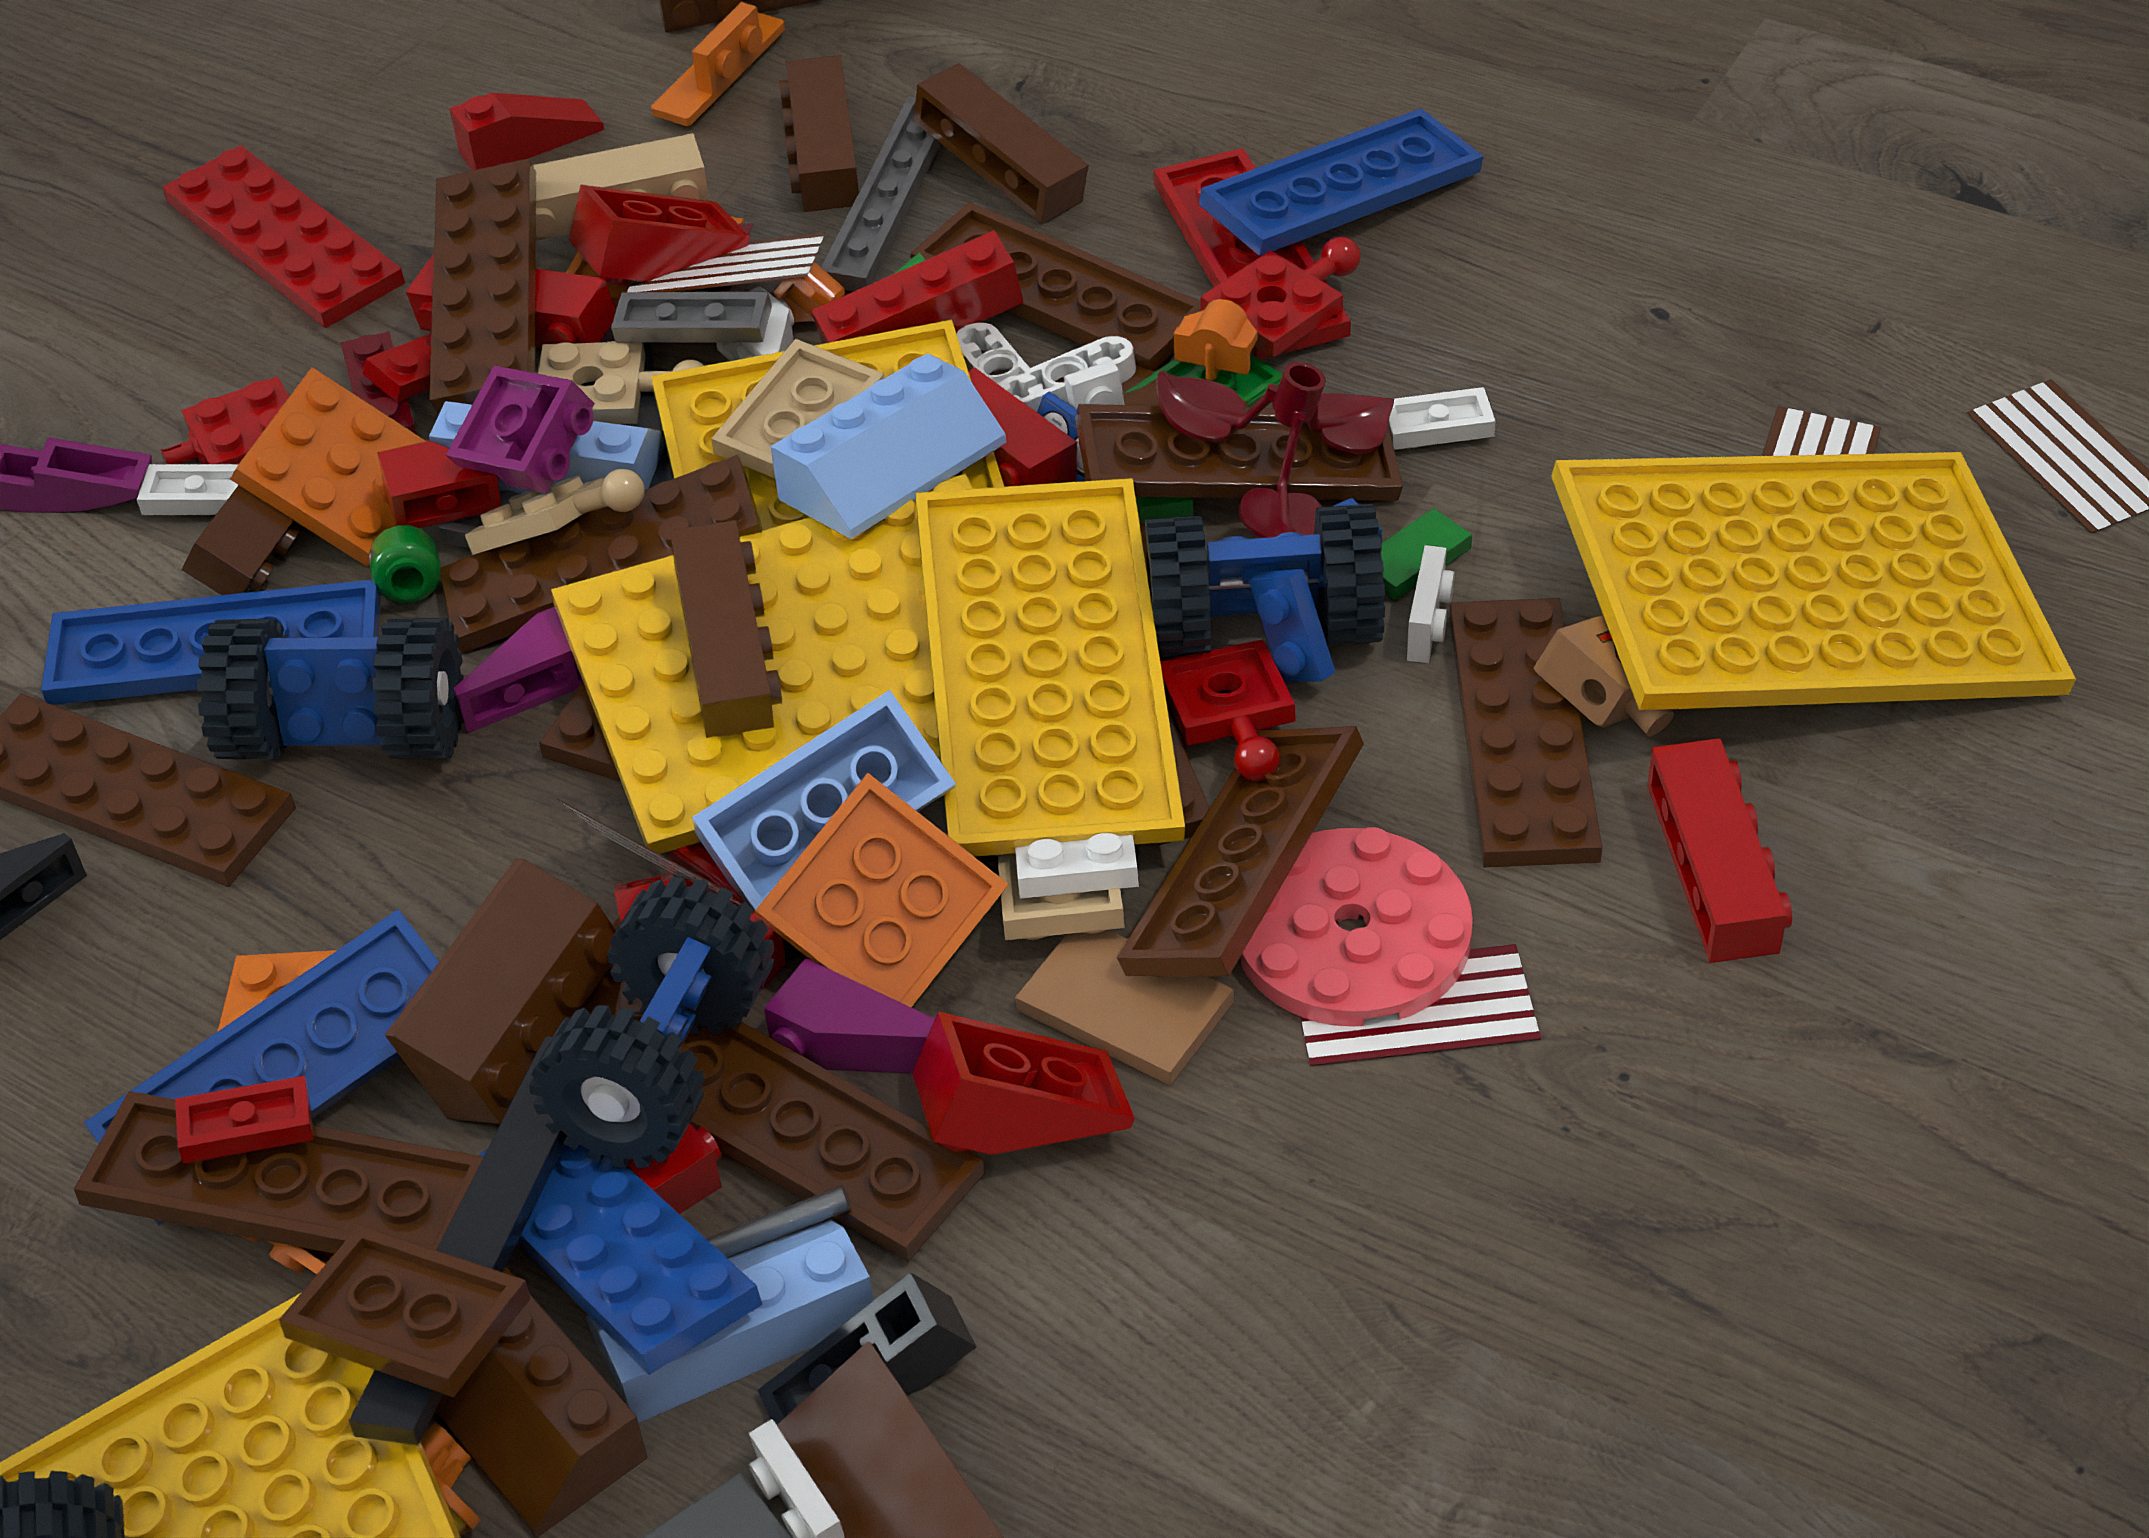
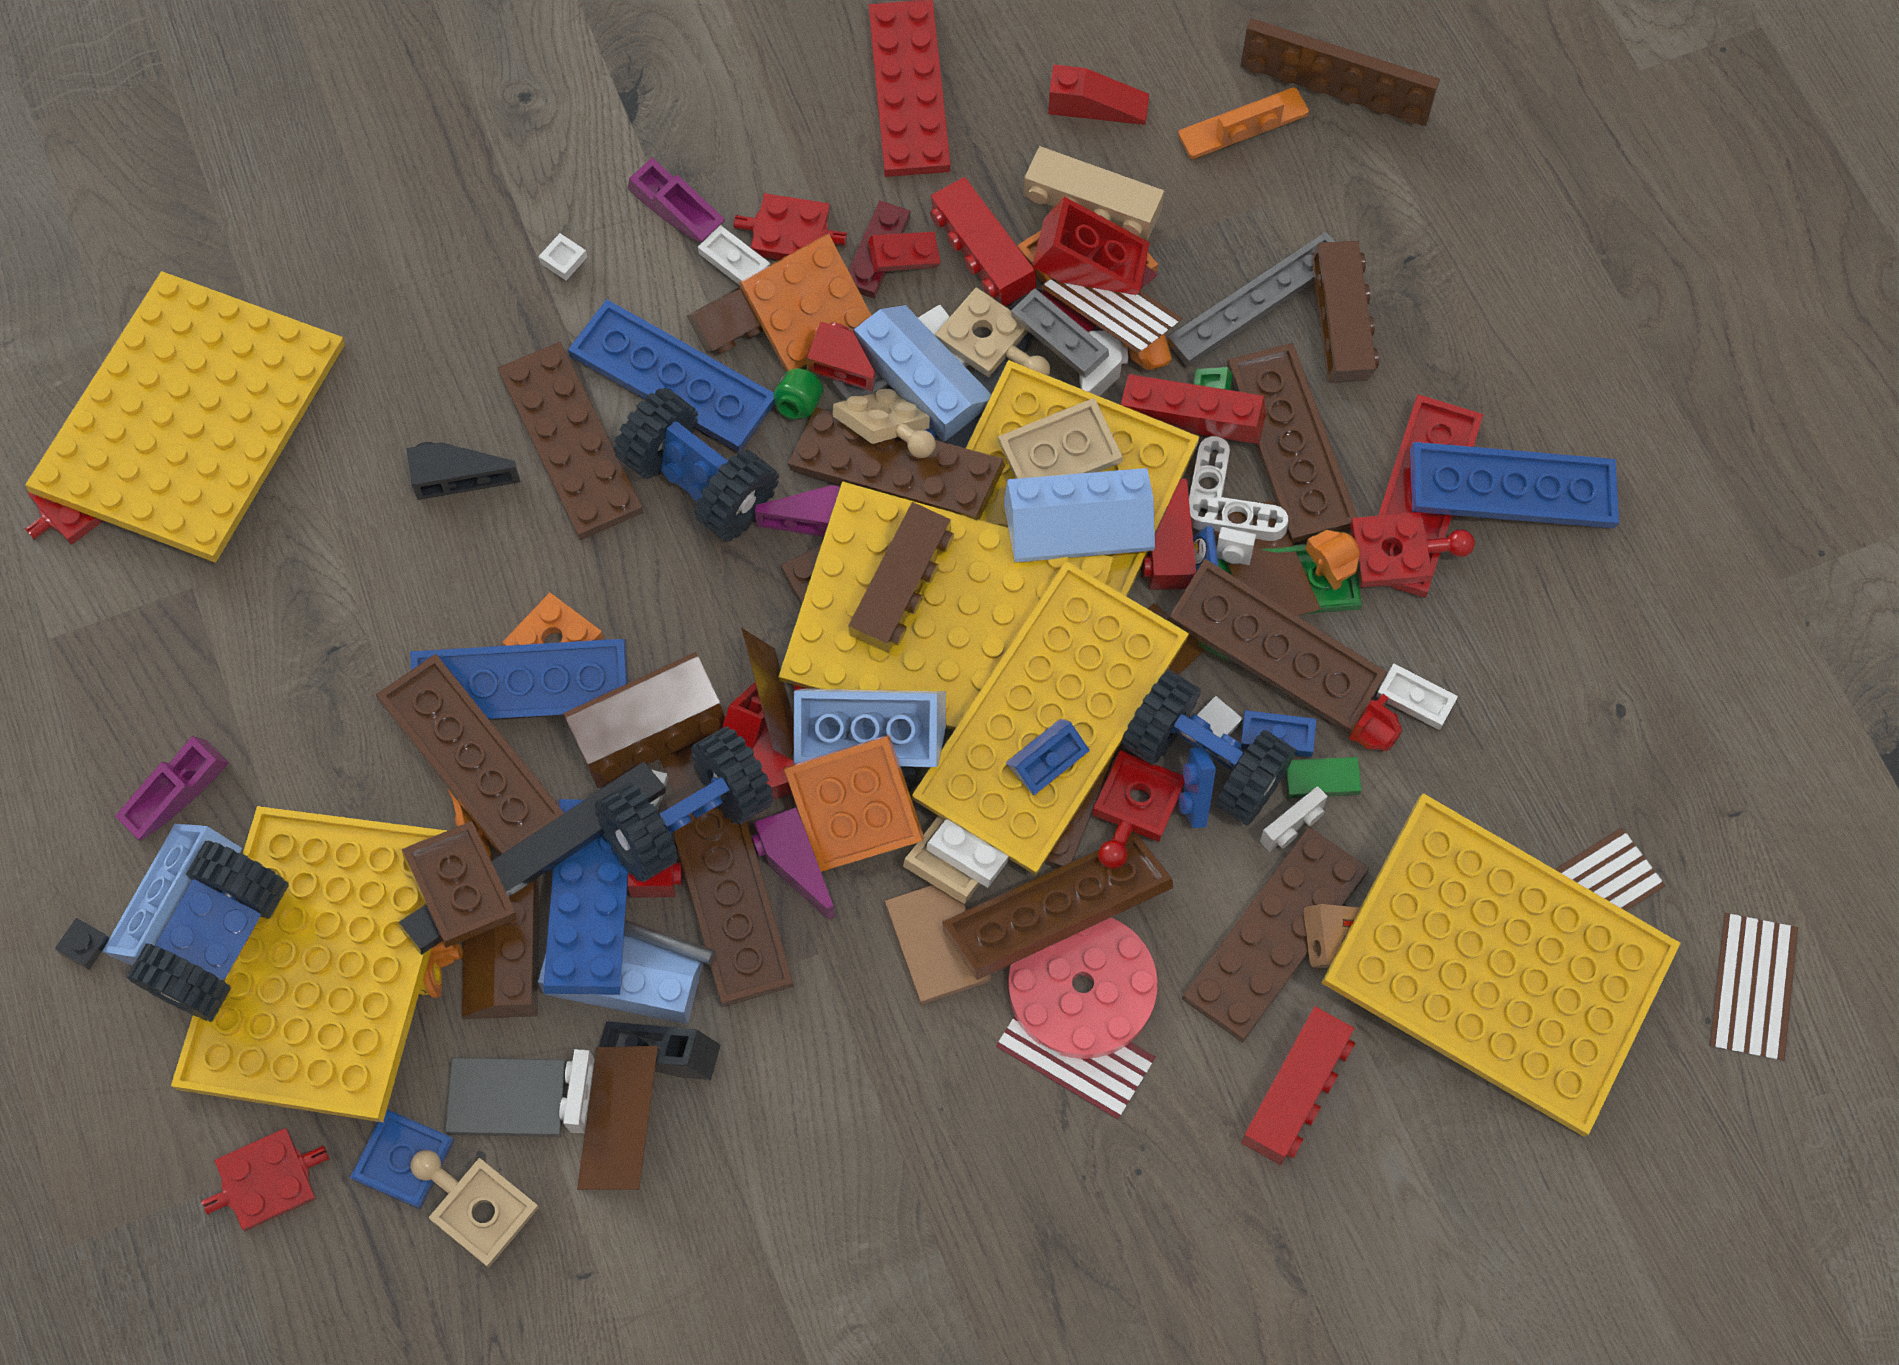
camera: 35 degrees right, 20 degrees up
red plate [175,1075,314,1164] -> none
reddish brown plate [429,159,536,413] -> none
magenta plate [446,366,595,494] -> none
reddish brown brick [779,55,859,212] -> none
red slope [912,1011,1135,1155] -> none
dark red plant [1156,362,1394,538] -> none
none -> blue slope [1006,719,1090,795]
none -> red piece [1349,694,1403,752]

